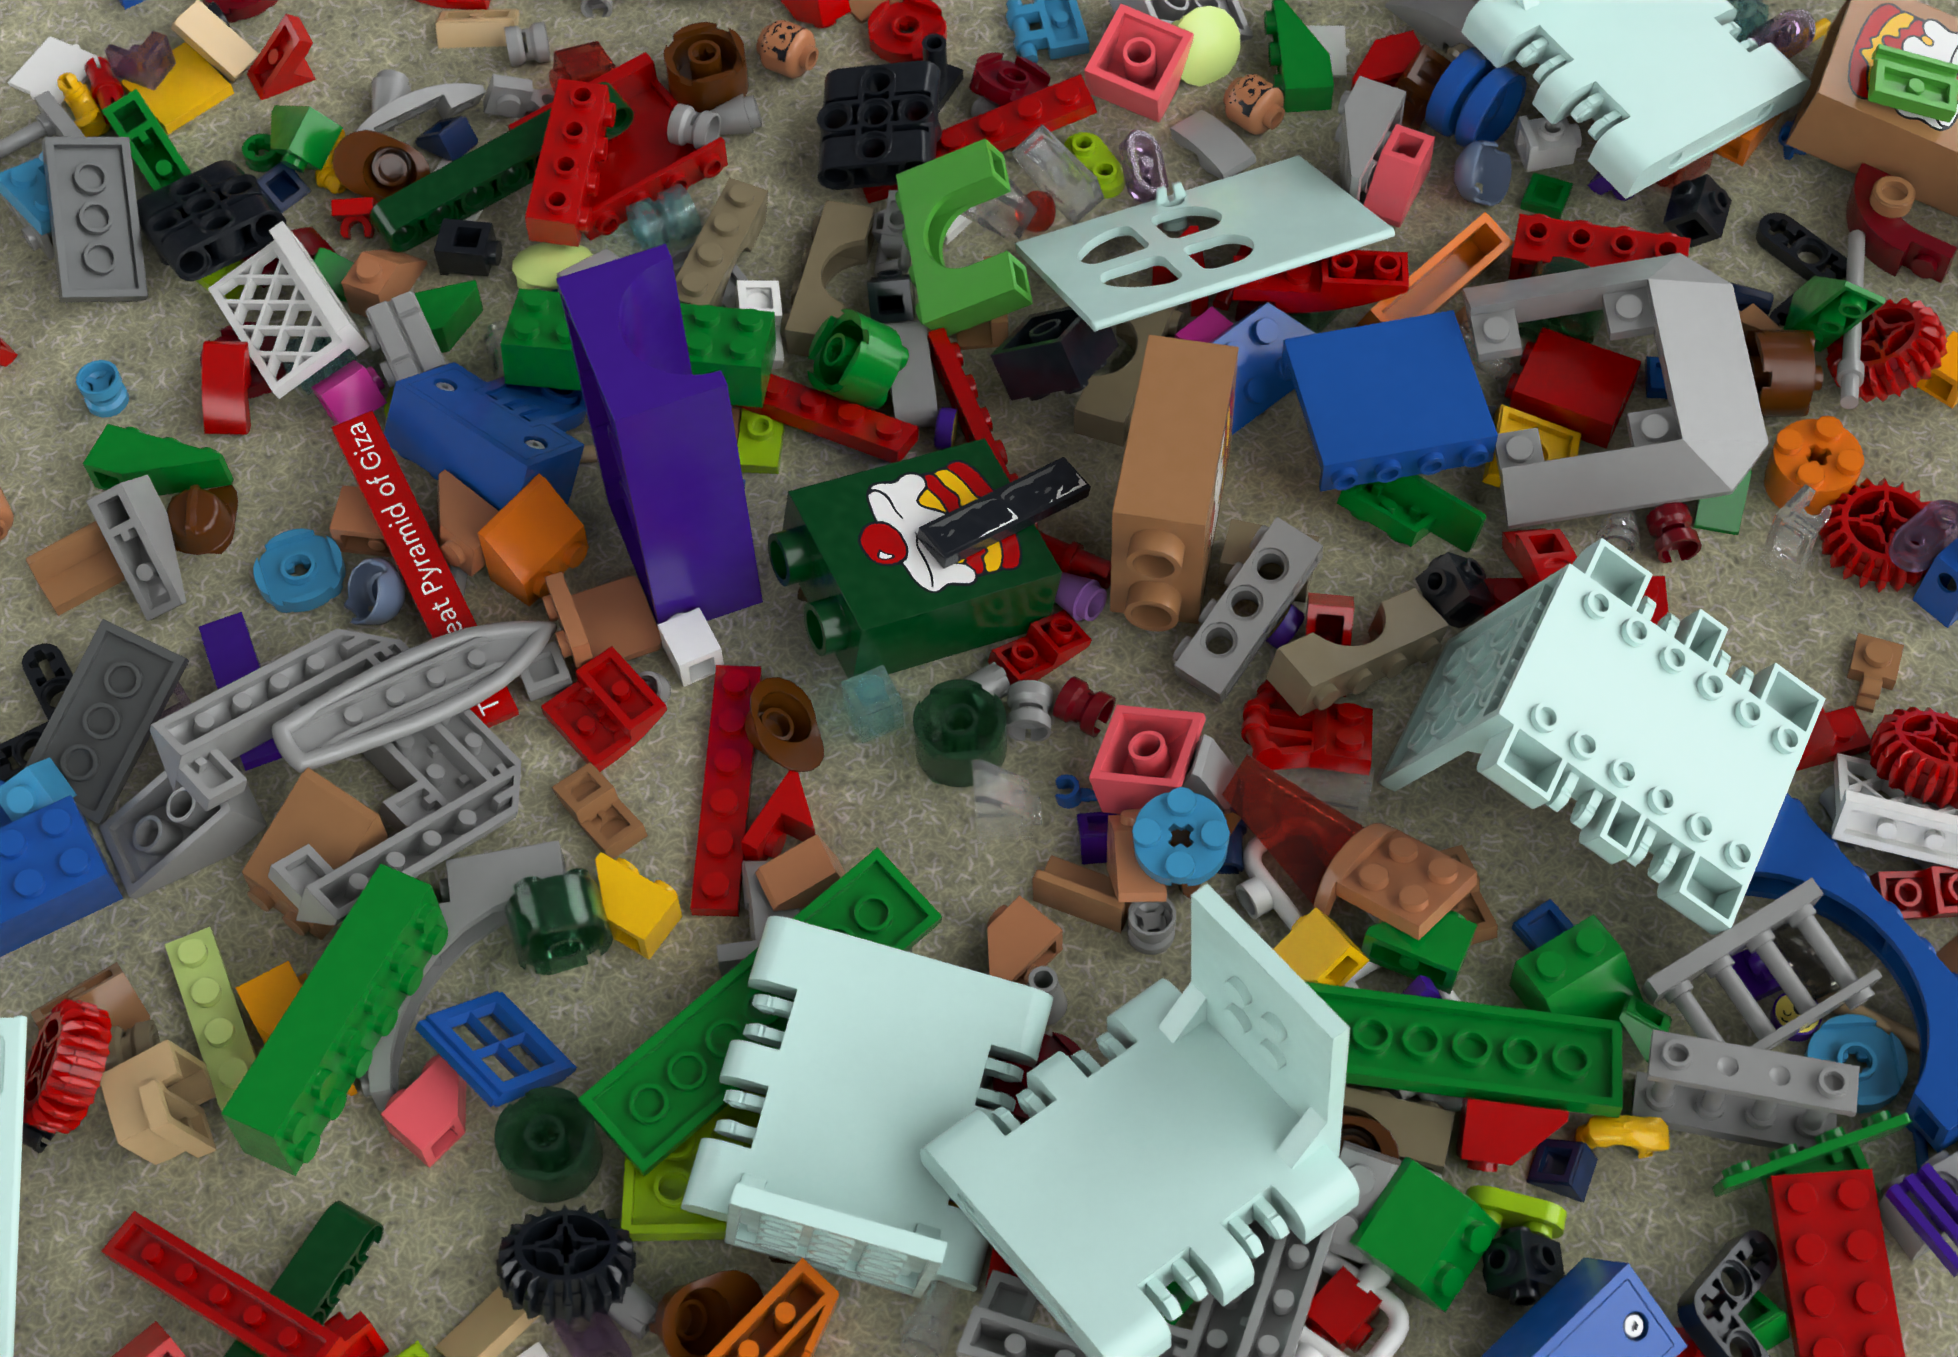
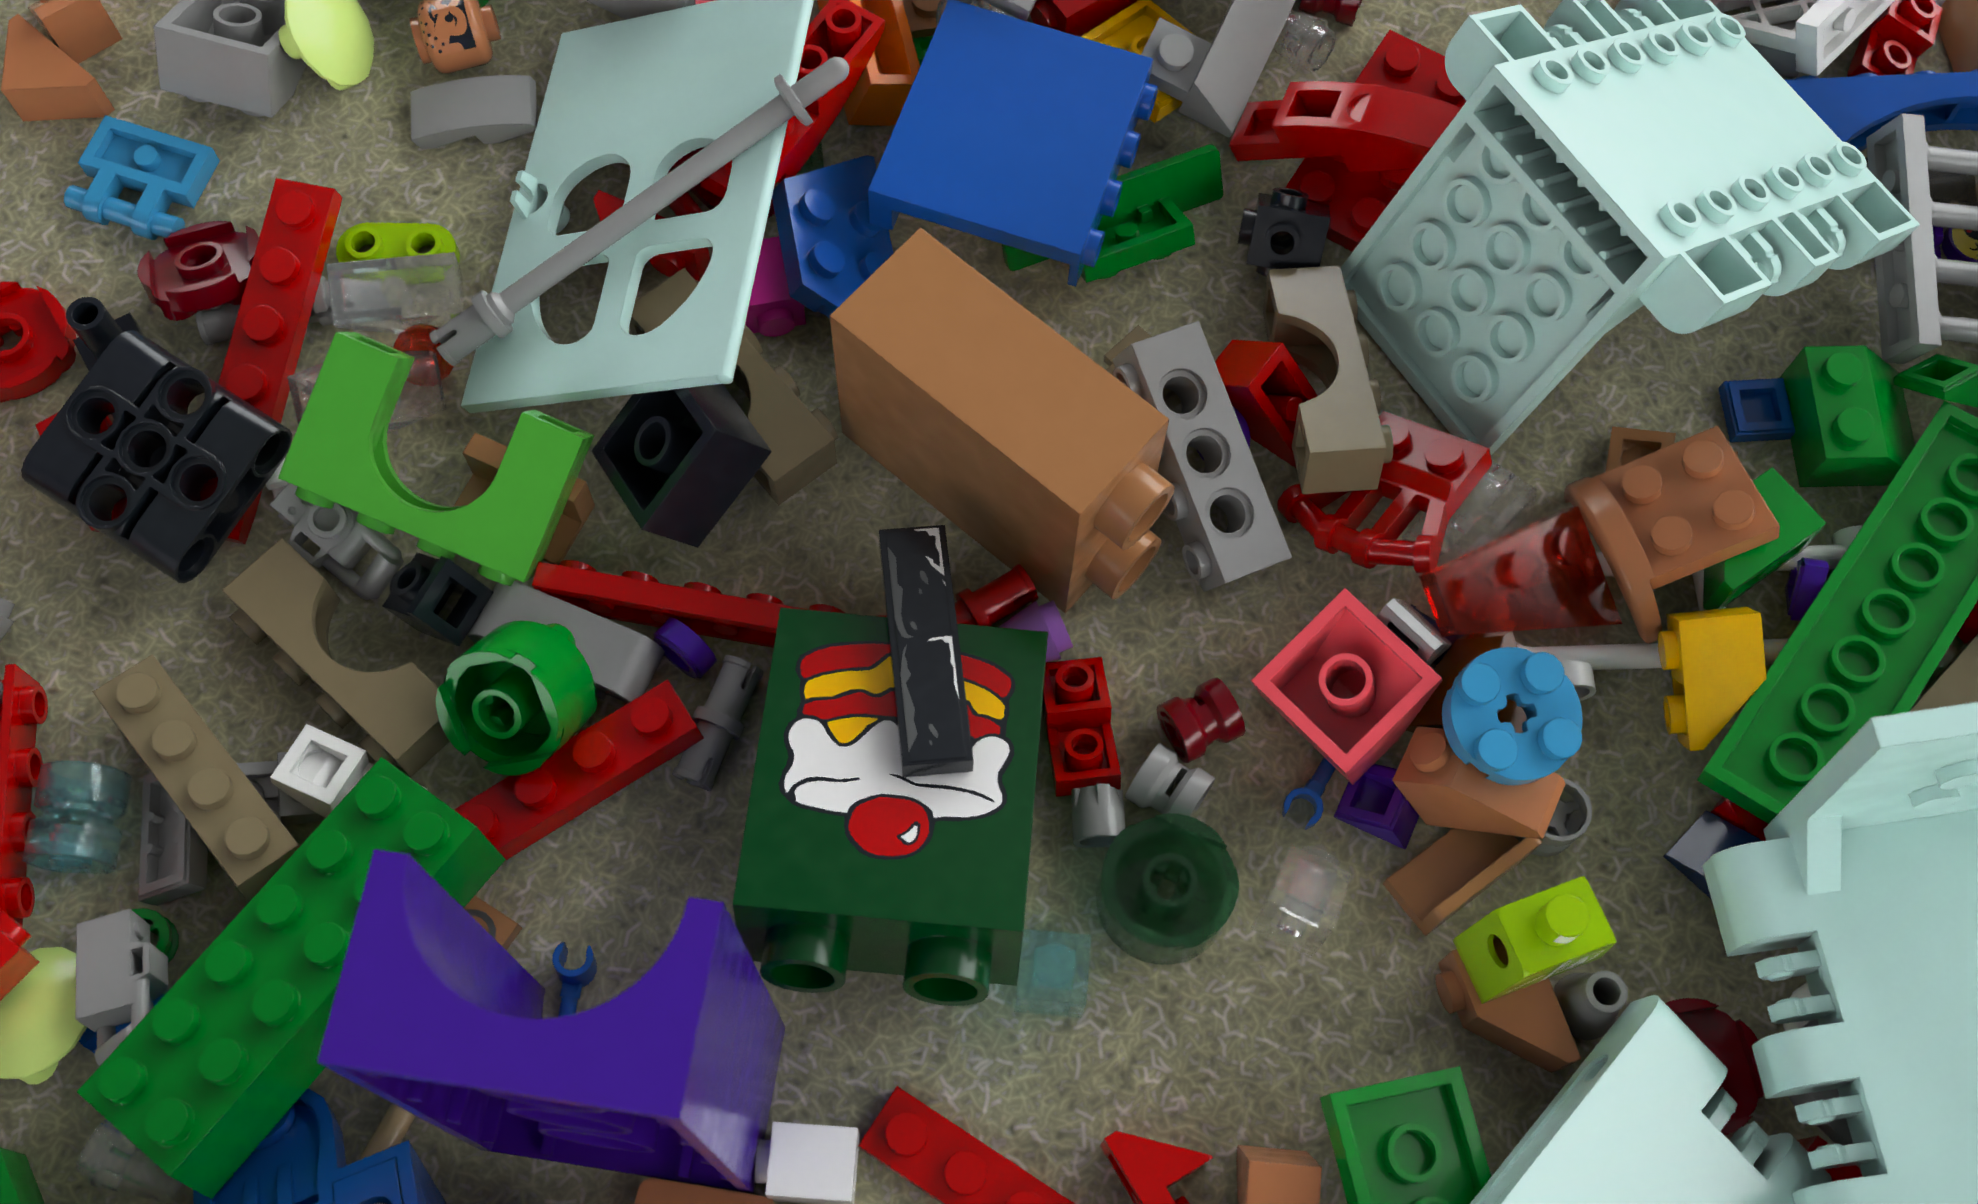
camera: 65 degrees left, 10 degrees up
lime plate [737,408,785,474] -> none
reddish brown piece [745,677,824,772] -> none
coral slope [1084,4,1194,122] -> none
plate [1119,130,1168,203] -> none
none -> light grey bar [429,57,849,366]
none -> lime torso [1453,876,1616,1004]

